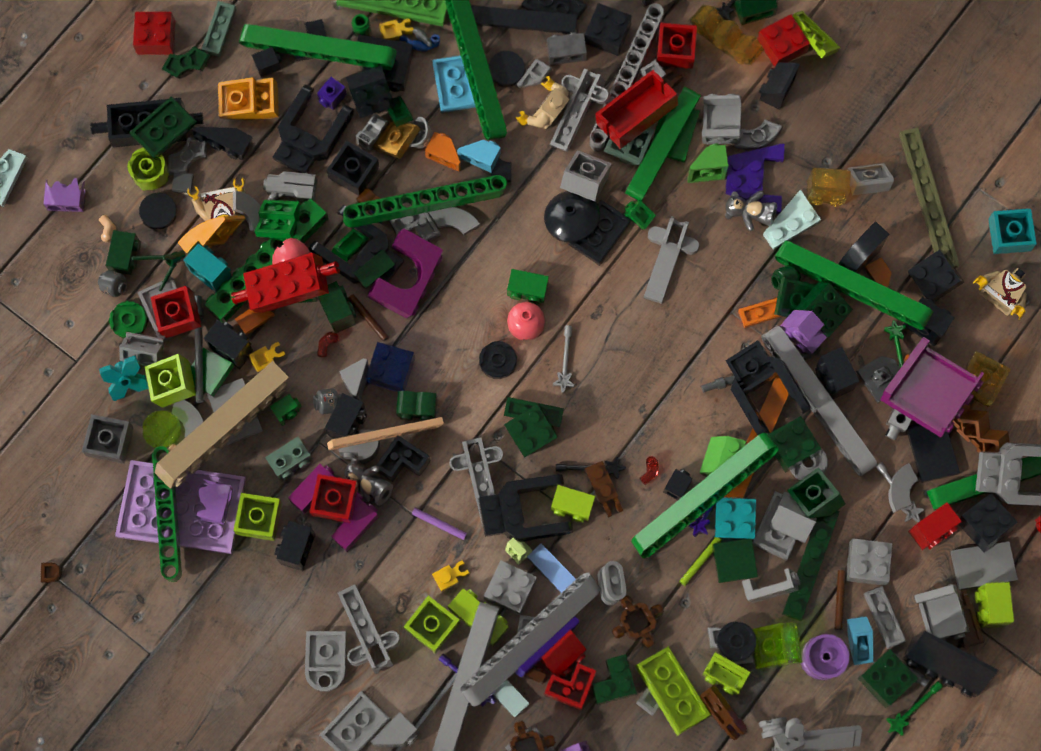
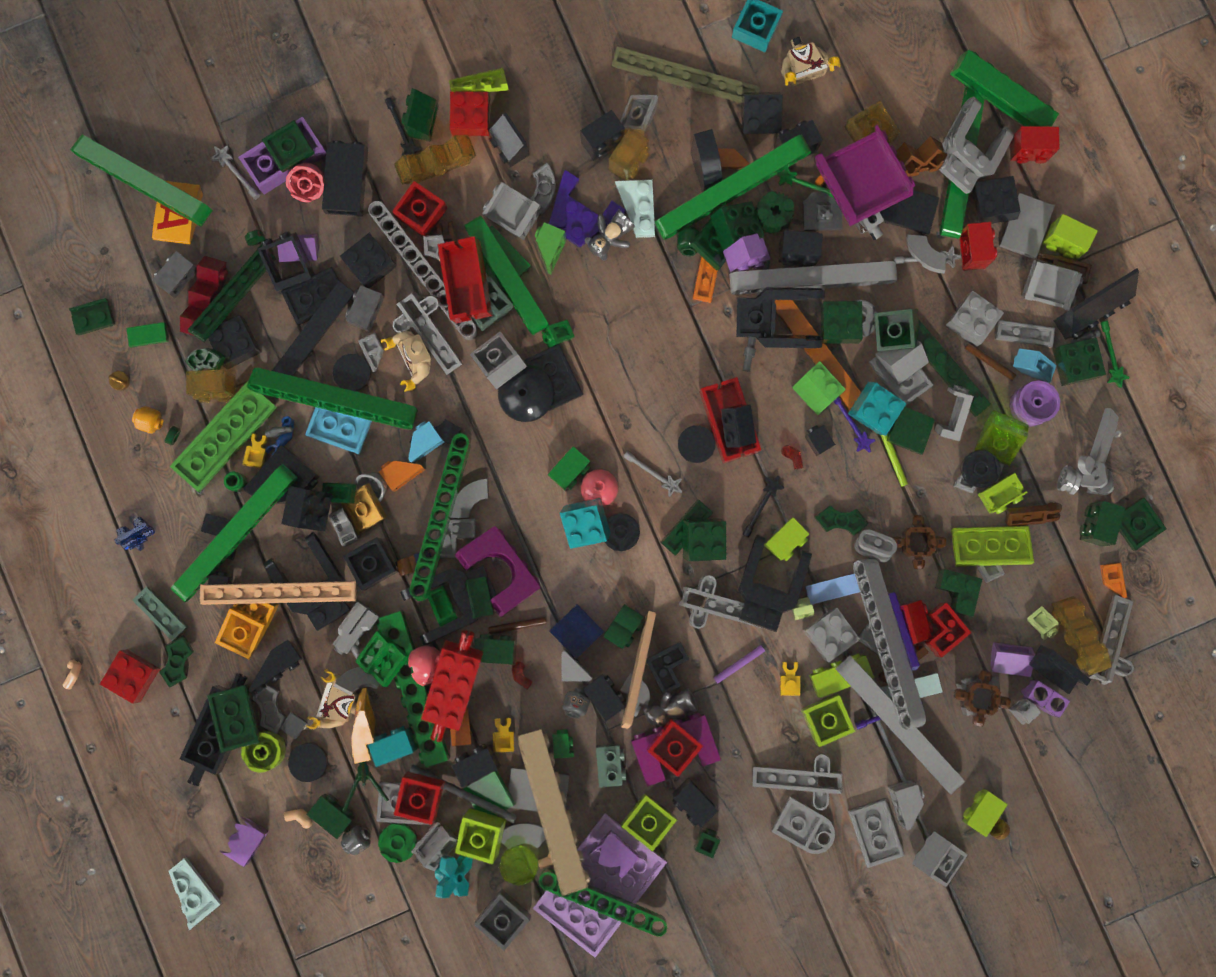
camera: 60 degrees left, 10 degrees up
dark purple brick [317,77,347,110] -> none
reddish brown hinge [585,461,623,518] -> none
beam [631,433,779,558] -> none
light grey piece [644,216,699,304] -> none
none -> light nougat tile [200,581,357,605]
none -> teal brick [560,498,611,549]
none -> black brick [580,110,625,161]
none -> black tile [678,425,715,463]
none -> dark green brick [694,828,721,858]
none -> red piece [699,377,761,464]
none -> black hinge [721,405,756,447]
none -> dark green brick [755,191,795,234]
none -> dark green tile [814,506,869,536]

